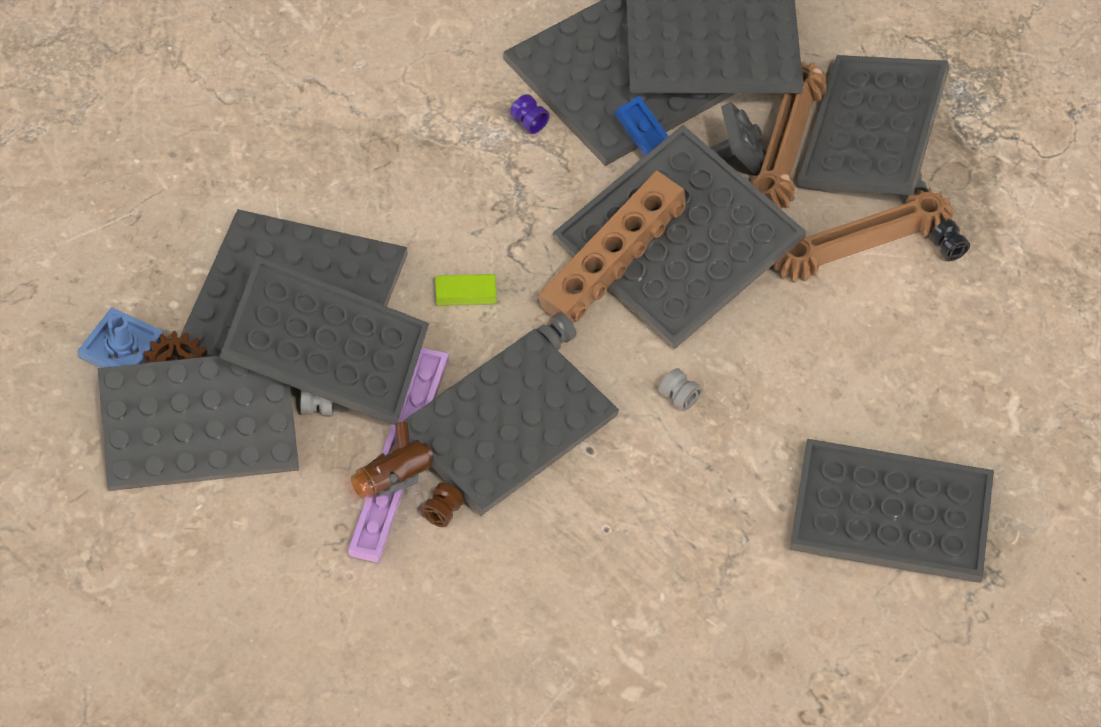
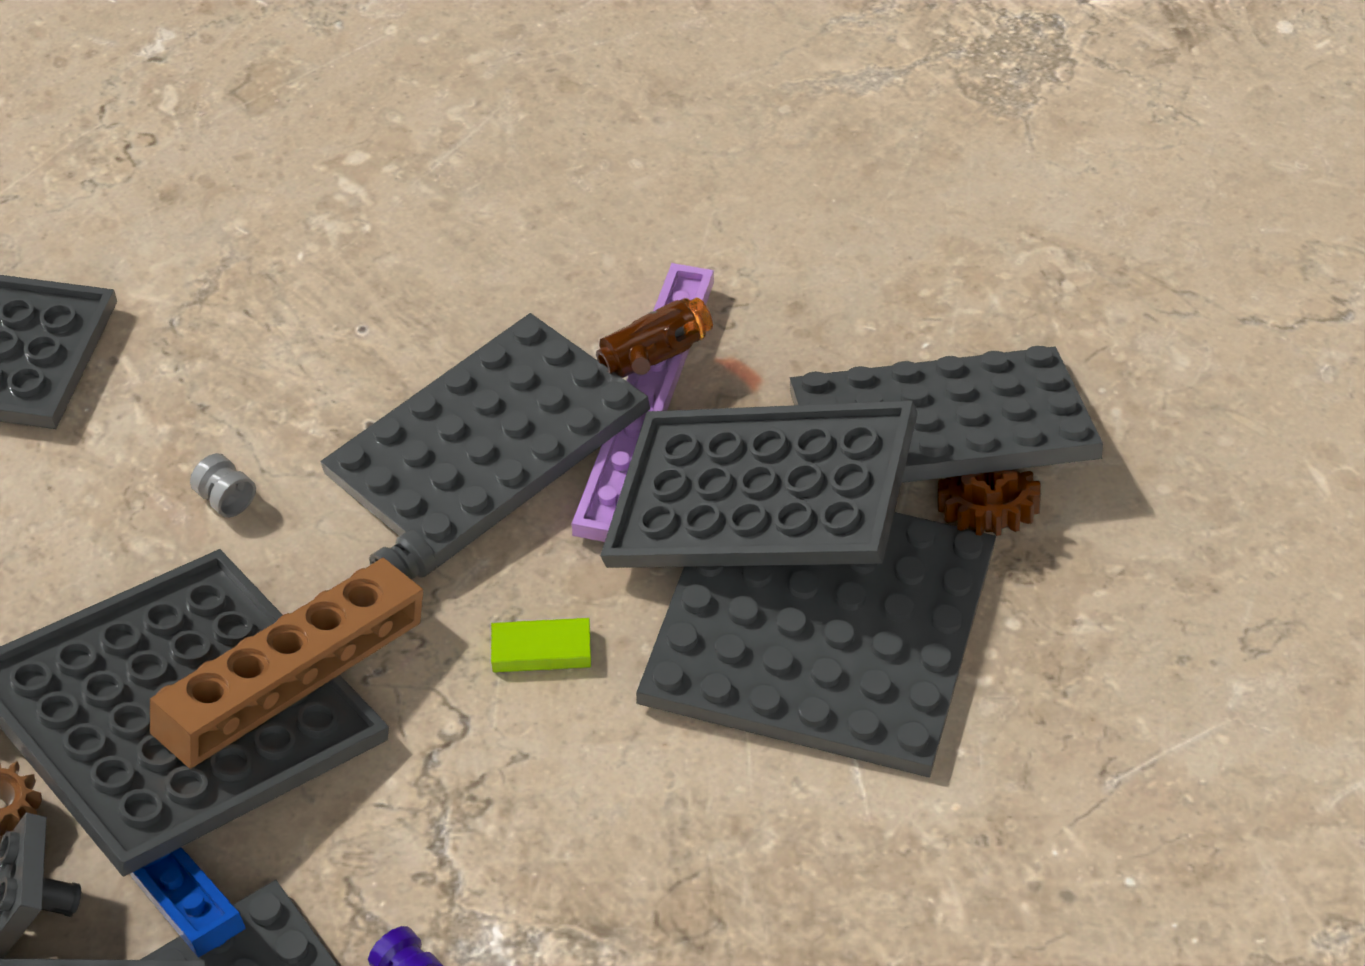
camera: 175 degrees left, 5 degrees down
medium blue plate [78,307,164,368] -> none
reddish brown wheel [421,482,464,527] -> none

